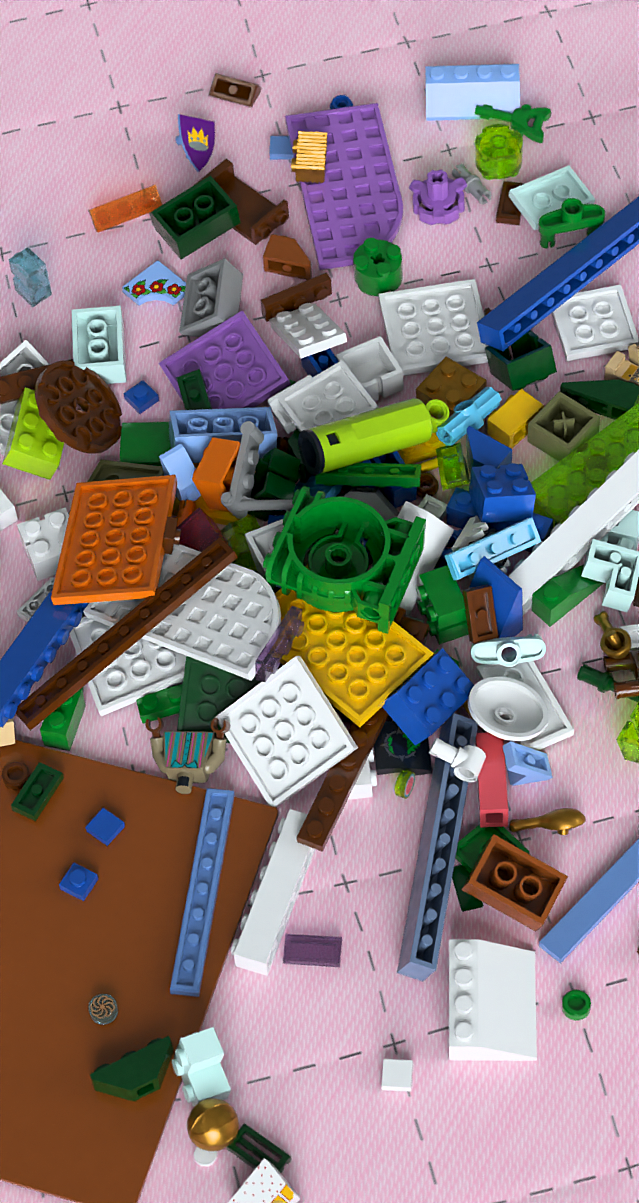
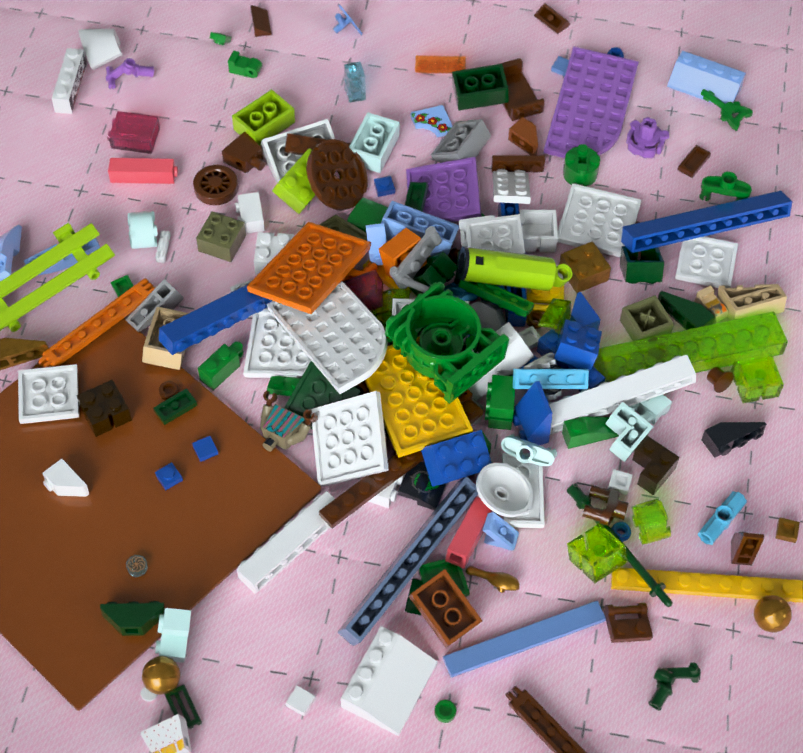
camera: 20 degrees right, 0 degrees up
reddish brown plate [16,537,238,731] -> none
reddish brown plate [162,516,181,555] -> none
medium blue tile [170,788,235,997] -> none
dark purple shield [175,114,215,172] -> none
plate [255,606,304,683] -> none
clear purple tile [283,934,342,967] -> none
brick [291,131,327,183] -> none
clear neon green tile [394,770,415,799] -> none
white pin [429,738,486,782] -> none
medium azure piece [436,387,502,446] -> none
light grey pin [452,164,492,204] -> none
reddish brown plate [463,584,498,643] -> none
clear neon green brick [475,124,523,180] -> none
yellow brick [487,389,544,449] -> none
light aqua plate [508,166,596,230] -> none
pearl gold piece [593,611,631,659] -> none

